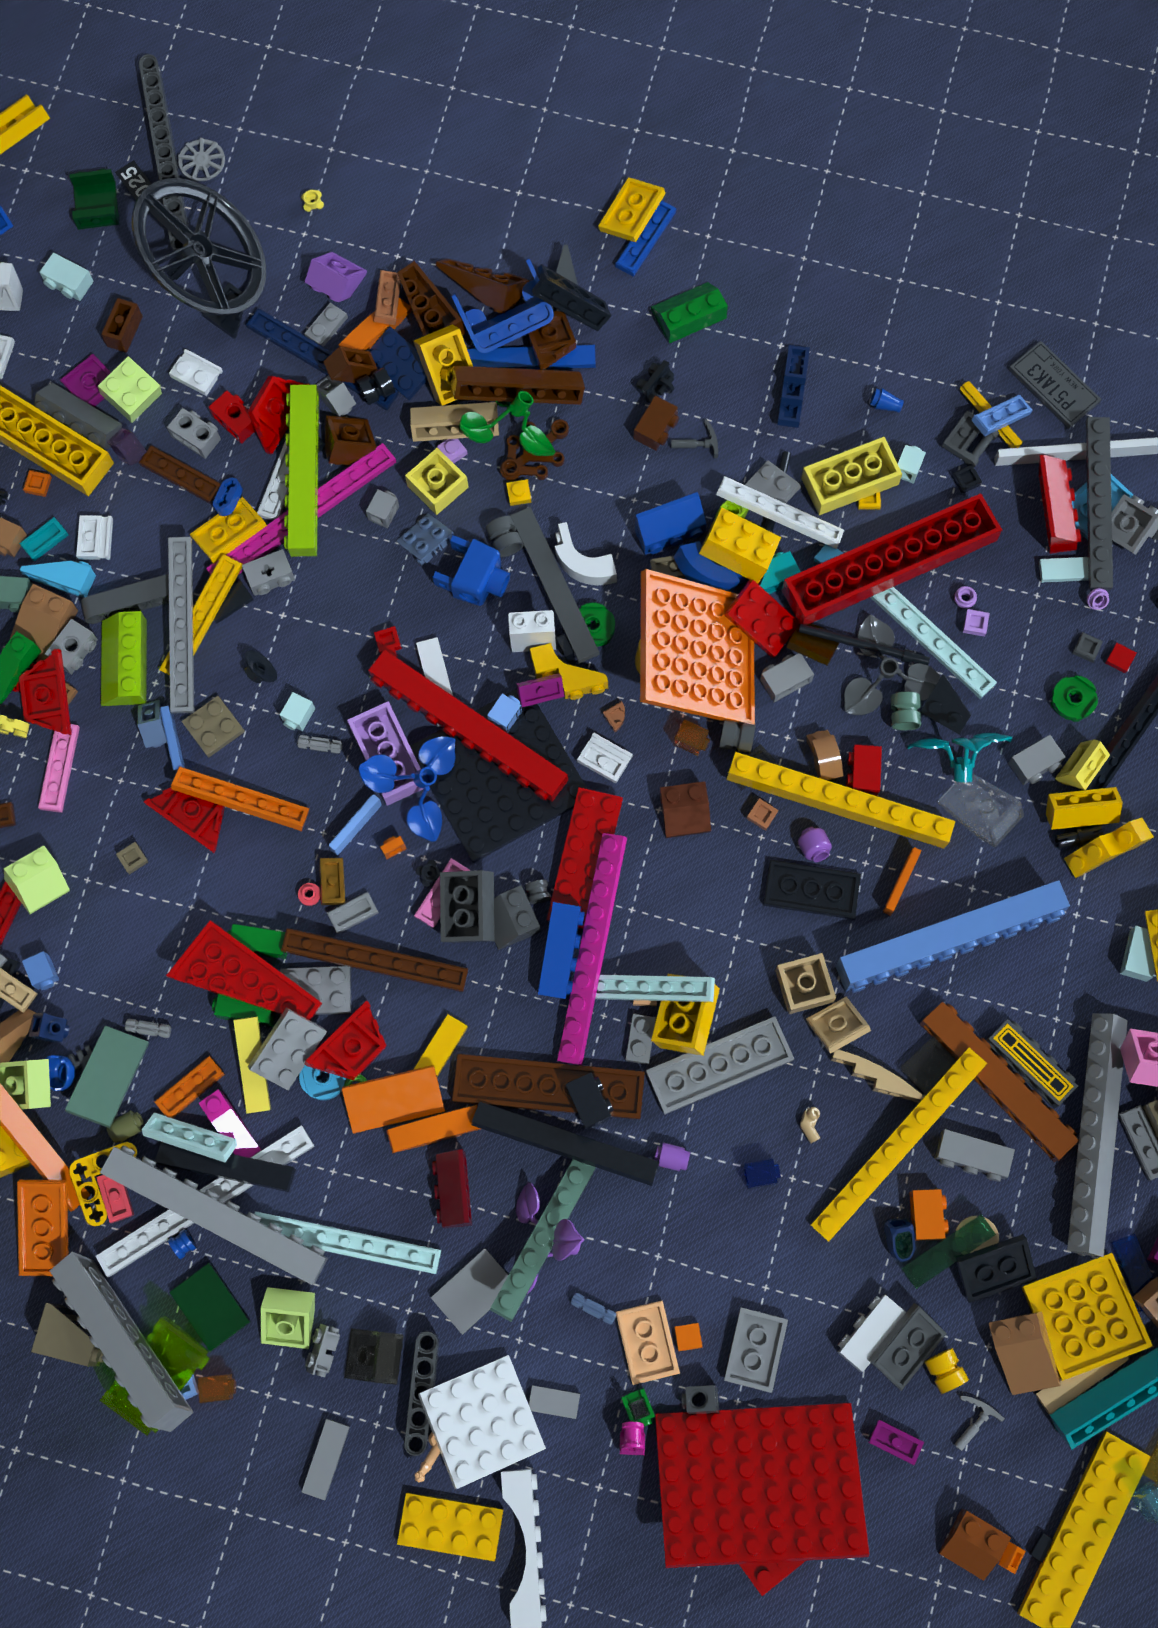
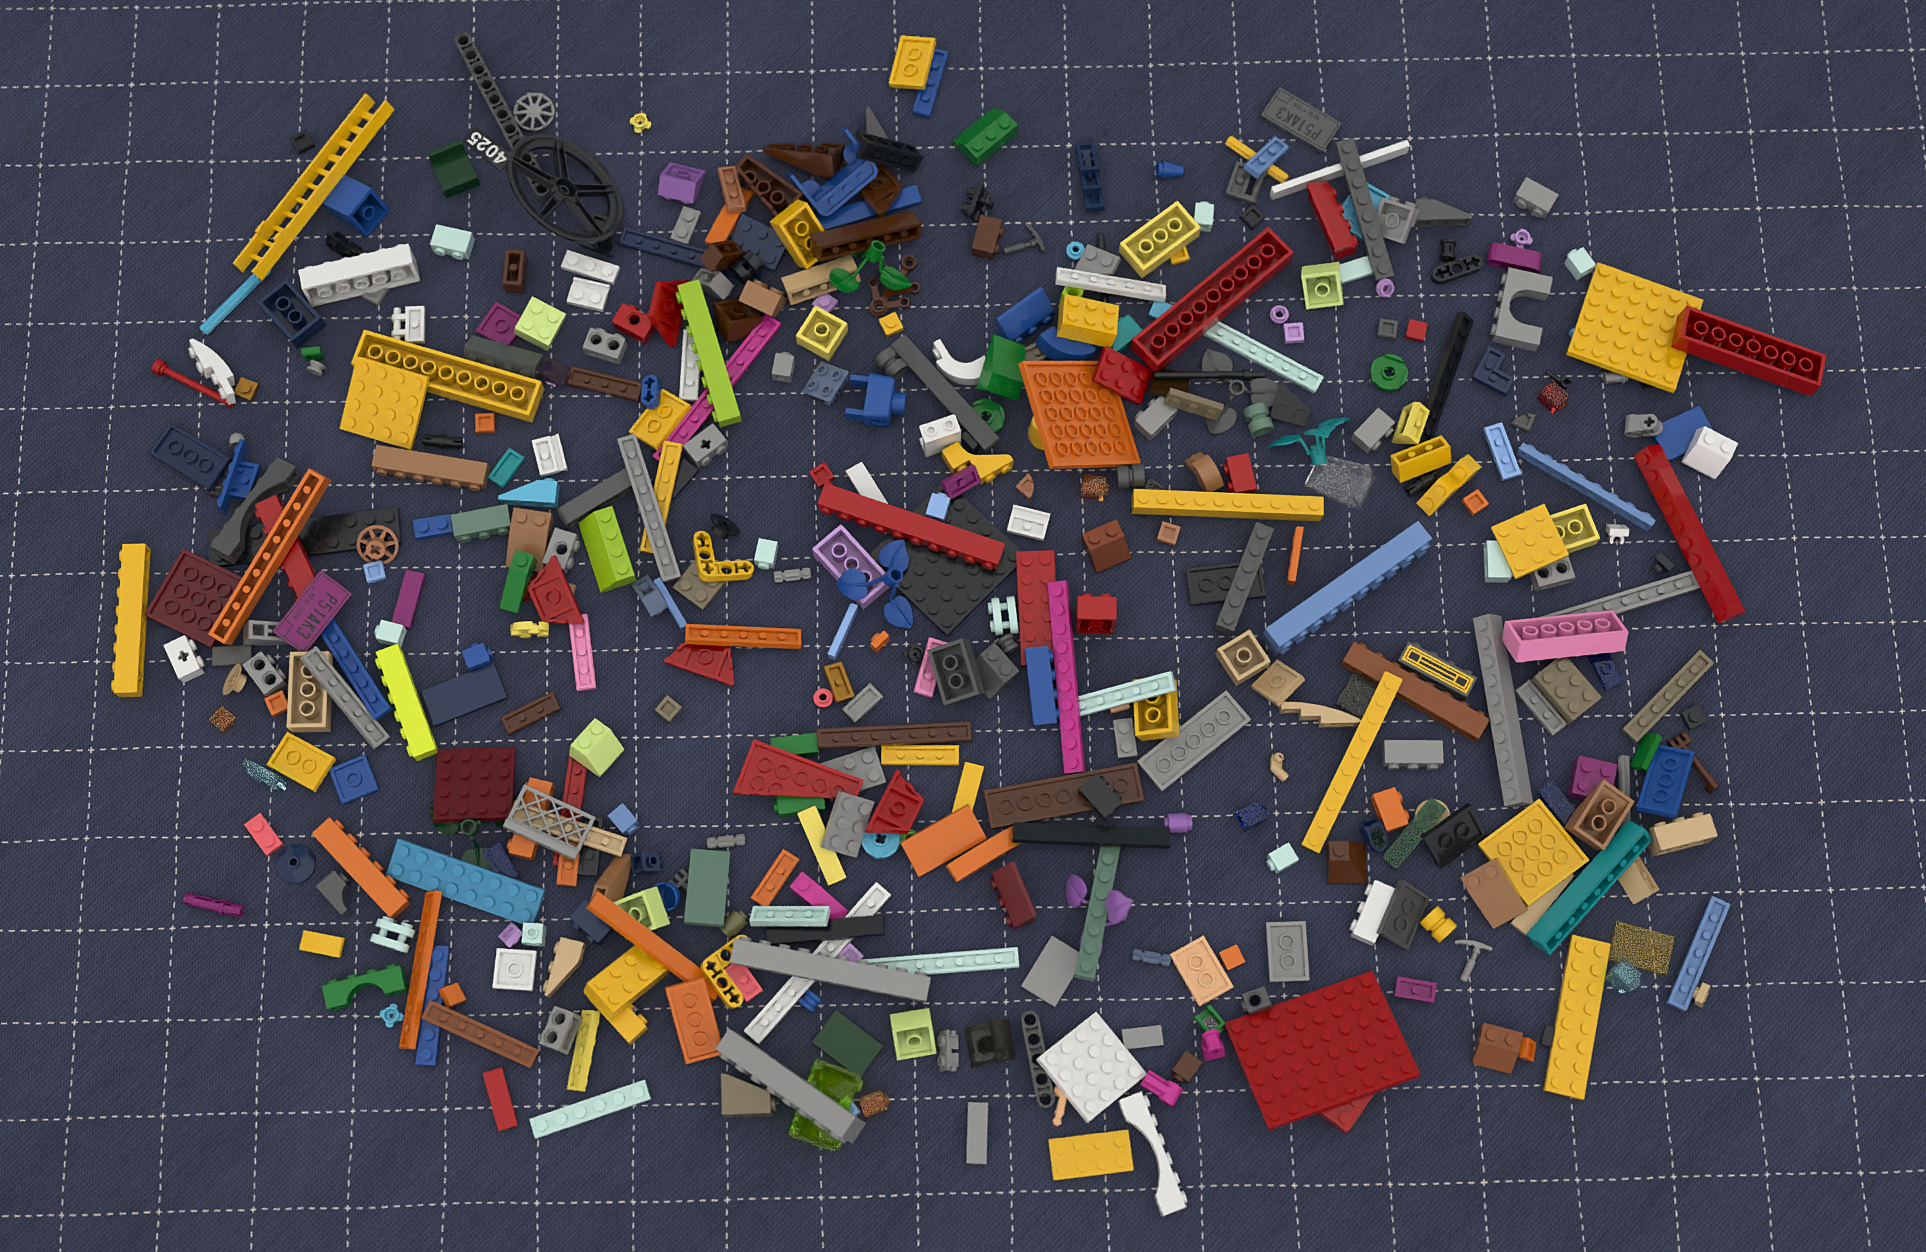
camera: 20 degrees left, 0 degrees up
medium lavender head [798,827,832,862] -> none
none -> white plate [561,250,620,285]
none -> yellow beam [692,531,754,582]
none -> medium nougat slope [738,279,788,318]
none -> lavender plate [836,942,864,963]
none -> yellow tile [881,745,959,766]
none -> green slope [976,334,1025,401]
none -> light aqua brick [988,596,1018,636]
none -> medium azure plate [1066,242,1085,260]
none -> red brick [1075,594,1117,634]
none -> dark pink piece [1140,1070,1183,1107]
none -> dark tan plate [1164,388,1224,420]
none -> reddish brown brick [1171,1051,1202,1084]
none -> dark grey arch [1214,522,1274,637]
none -> light aqua brick [1266,842,1299,874]
none -> yellowish green slope [1301,262,1343,309]
none -> reddish brown slope [1326,841,1367,884]
none -> orange plate [1461,489,1489,516]

